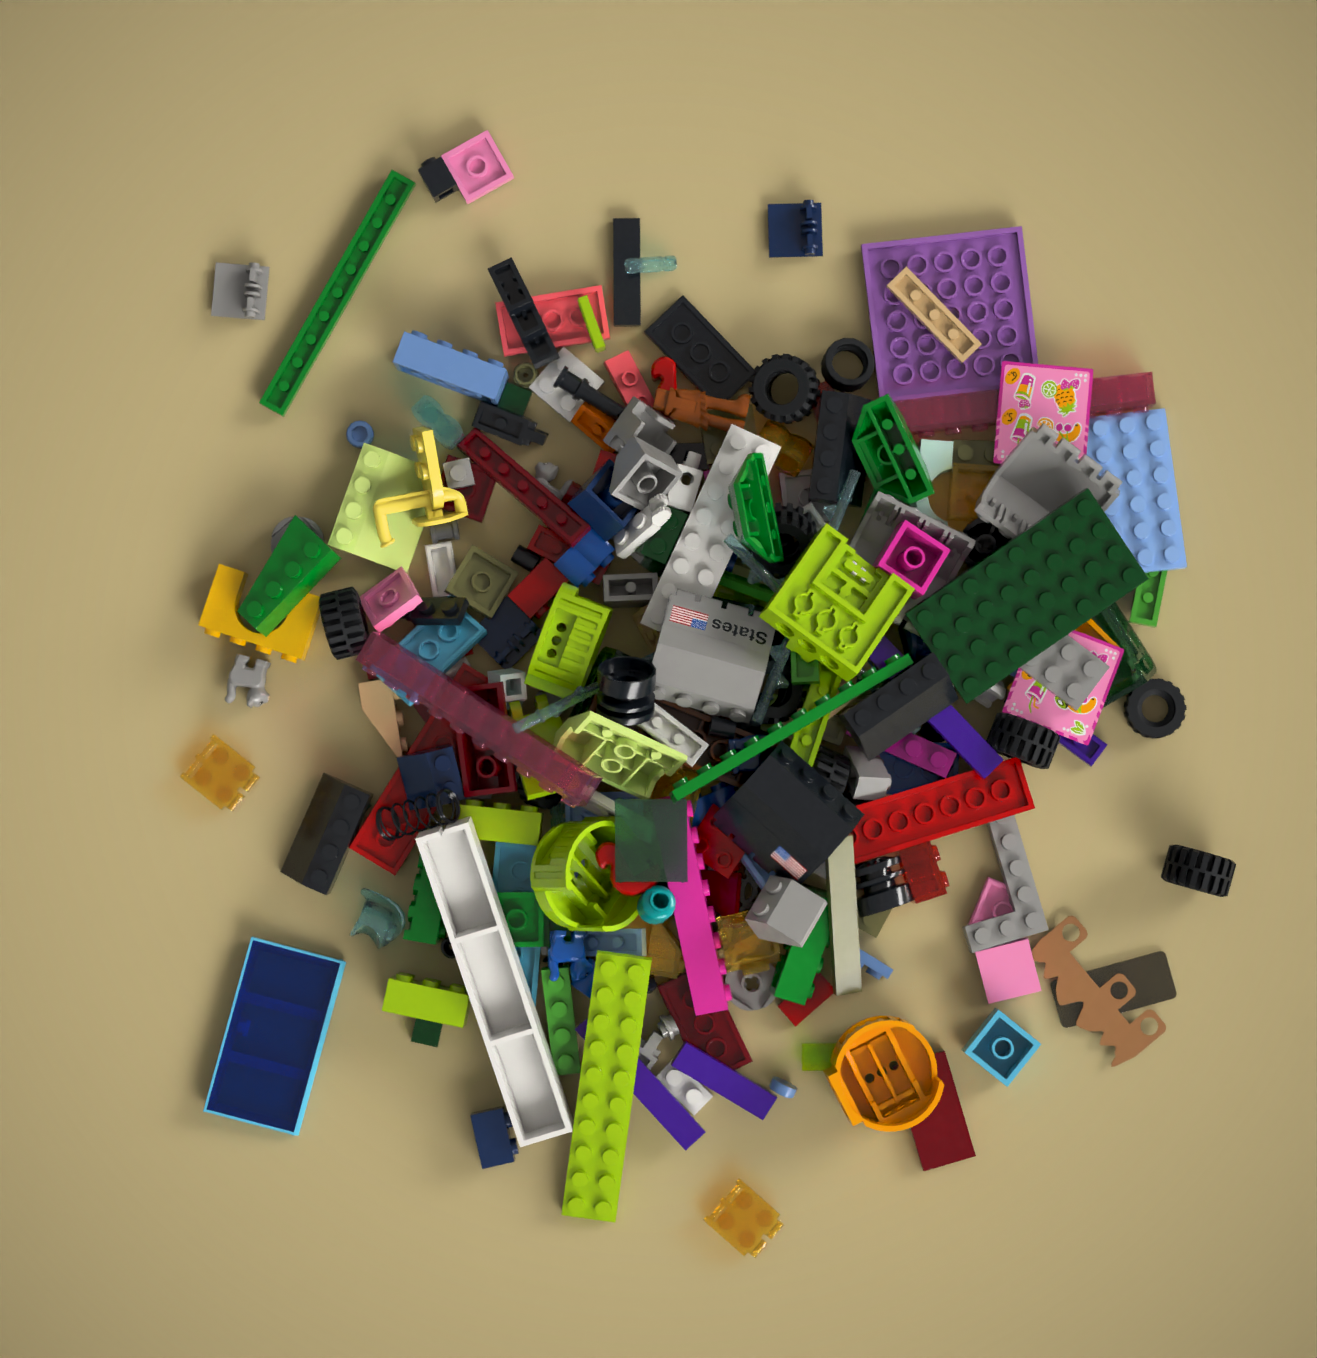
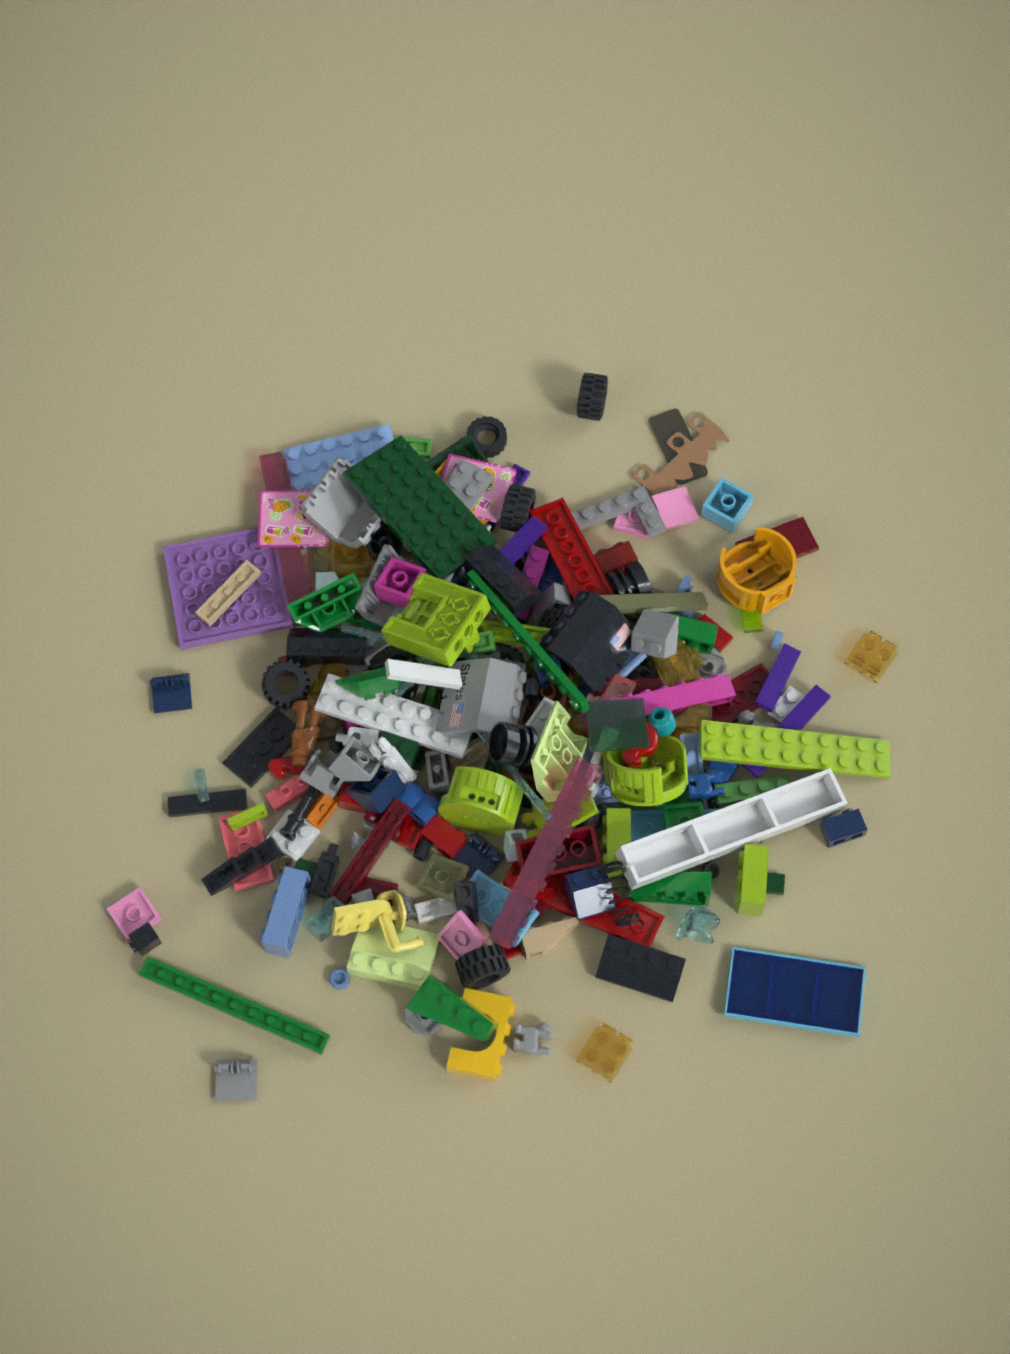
camera: 95 degrees left, 20 degrees down
black tyre [821,338,875,392] -> none
none -> white tile [385,659,462,689]

